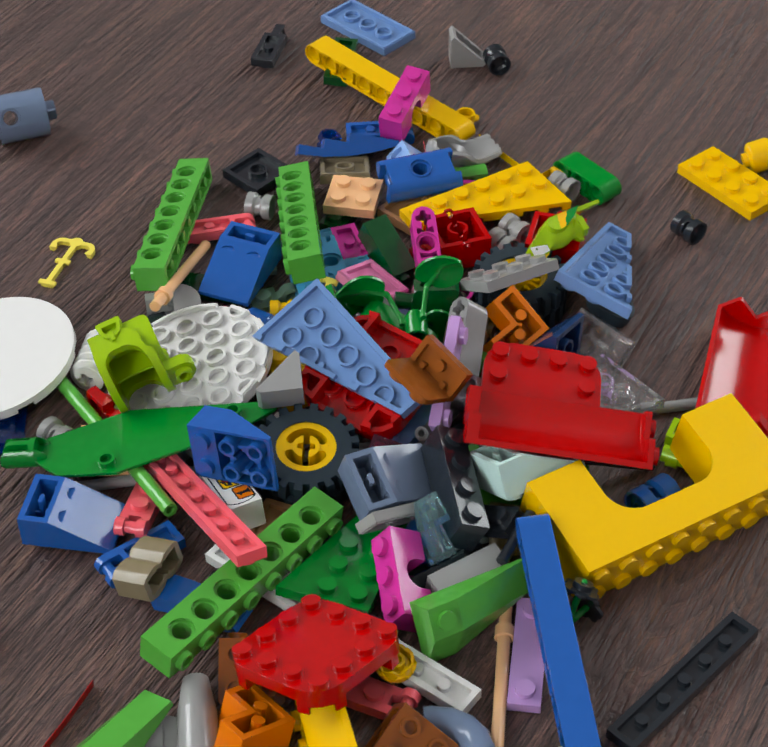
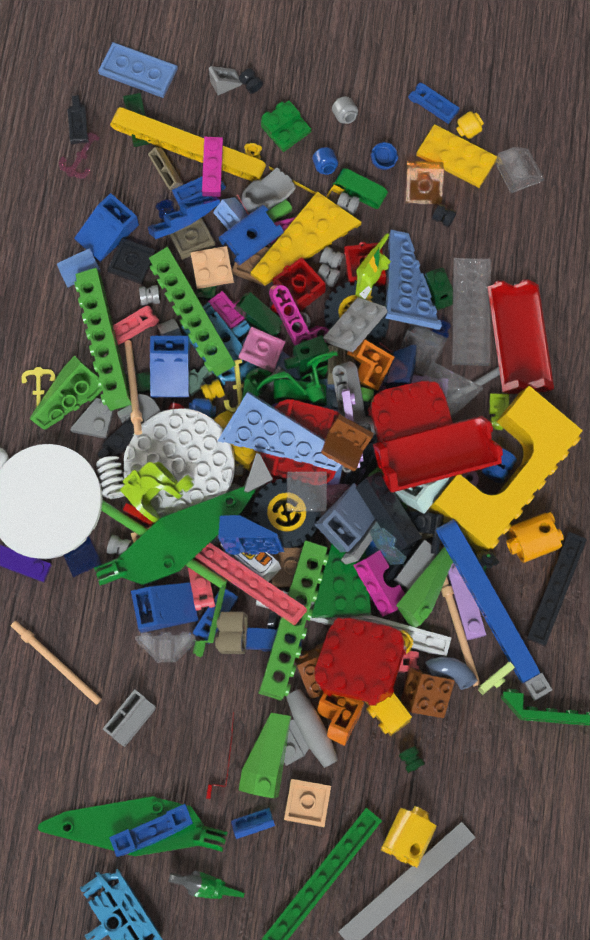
camera: 20 degrees left, 30 degrees up
none -> bright green wedge [30,355,102,430]
none -> medium blue panel [57,248,101,287]
none -> clear pink piece [59,132,100,179]
none -> light grey wing [71,398,114,439]
none -> blue slope [74,193,139,262]
none -> clear slope [135,632,196,662]
none -> dark tan piece [148,147,184,190]
none -> bright green piece [193,576,227,657]
none -> green plate [261,101,311,152]
none -> clear tile [287,472,327,512]
none -> blue head [312,147,338,175]
none -> light grey head [332,97,358,124]
none -> blue hair [371,142,398,170]
none -> clear orange slope [405,161,444,204]
none -> blue plate [408,83,459,124]
none -> dark green torso [424,267,453,311]
none -> clear blue plate [431,320,451,340]
none -> clear plate [452,258,491,366]
none -> light orange cylinder [506,512,564,563]

